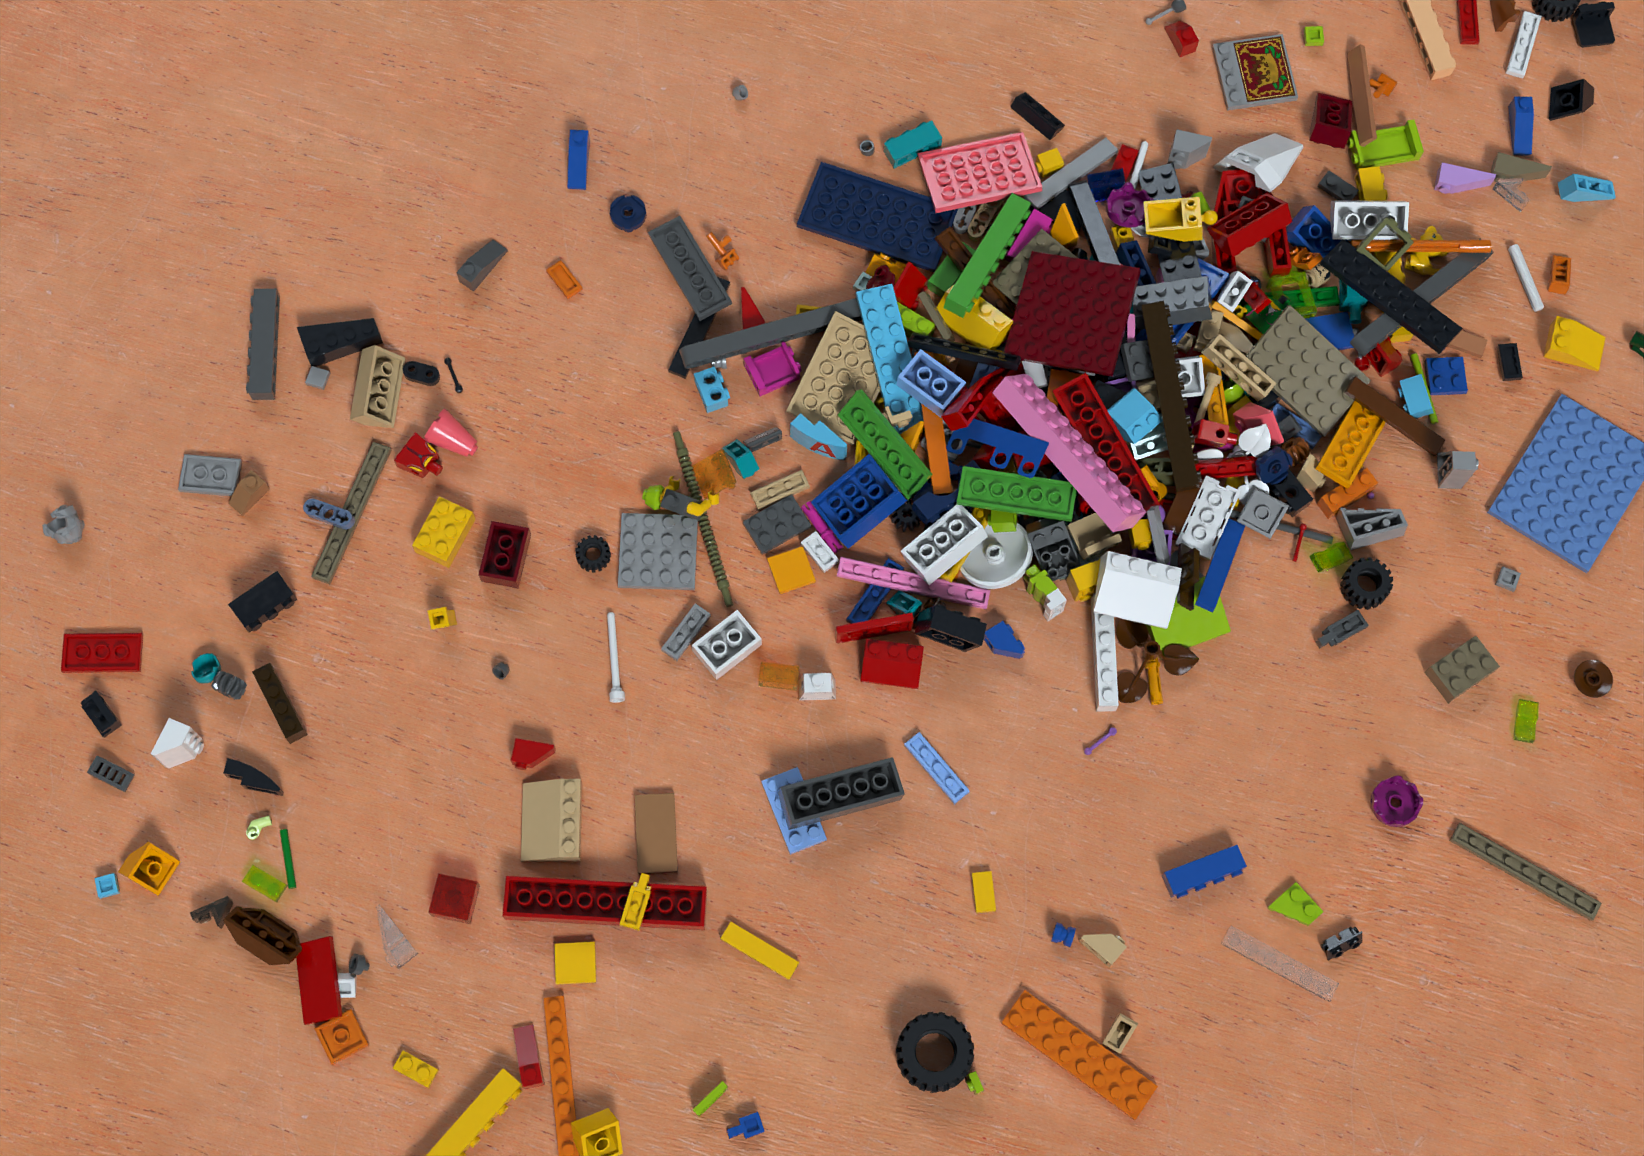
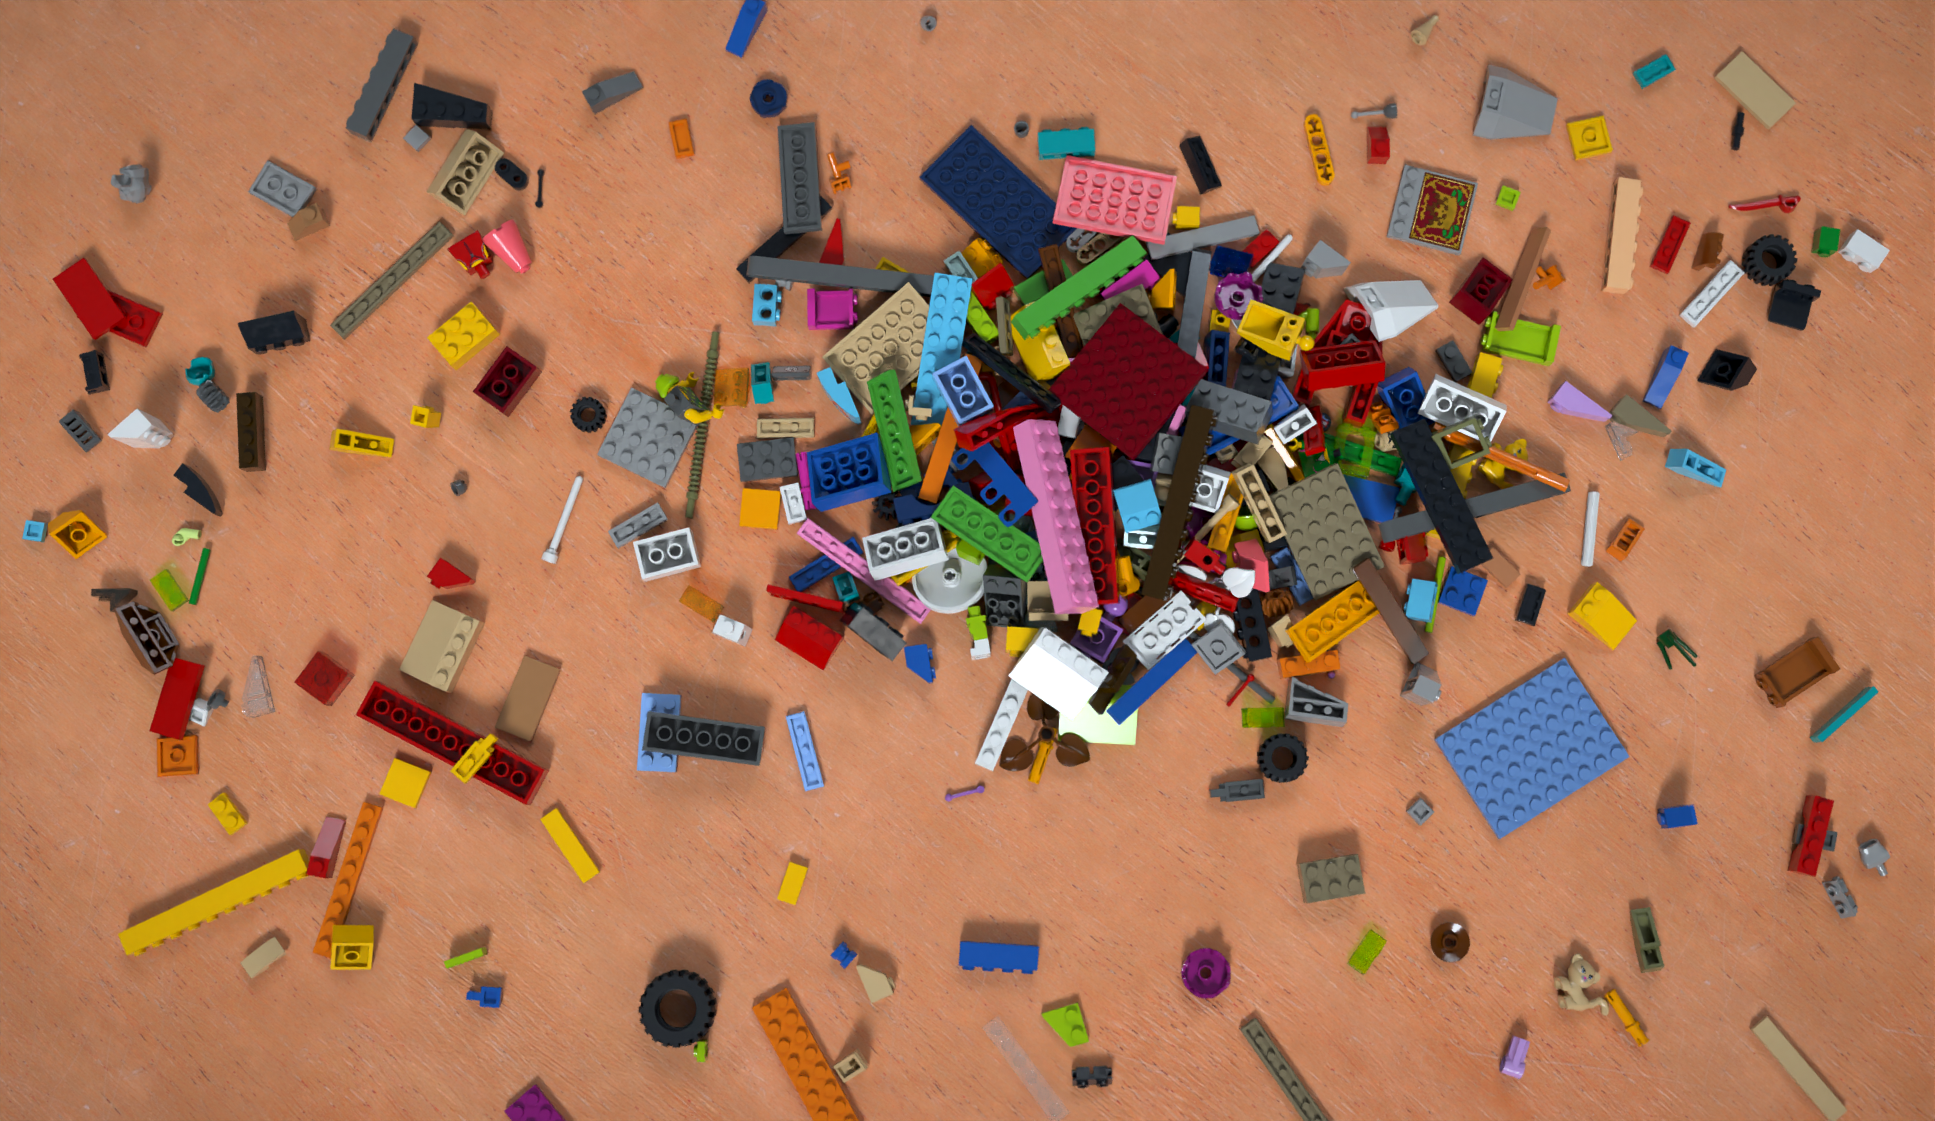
camera: 30 degrees right, 10 degrees up
sand blue beam [303,499,355,530] -> none
dark red plate [866,265,895,289] -> none
light grey tile [1147,505,1170,565] -> none
dark blue plate [1255,446,1293,485] -> none
none -> red tile [52,258,127,340]
none -> yellow slope [329,429,394,458]
none -> light orange beam [1303,114,1335,186]

